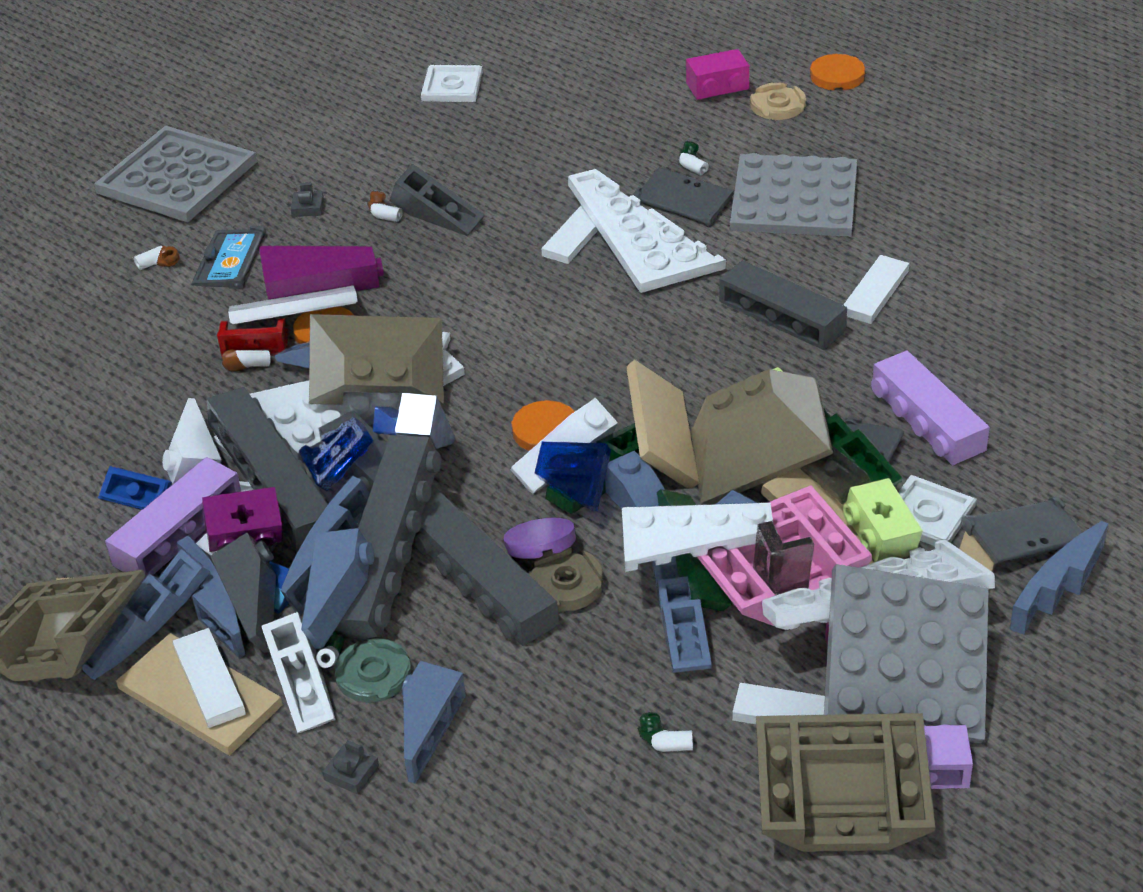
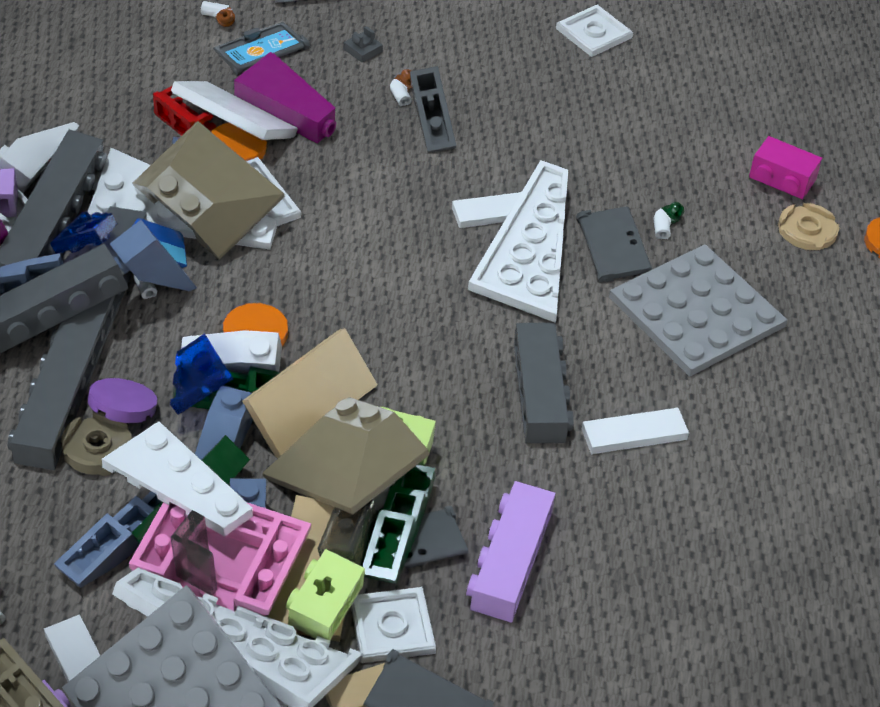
camera: 40 degrees right, 5 degrees up
arm [222,349,270,372] -> none

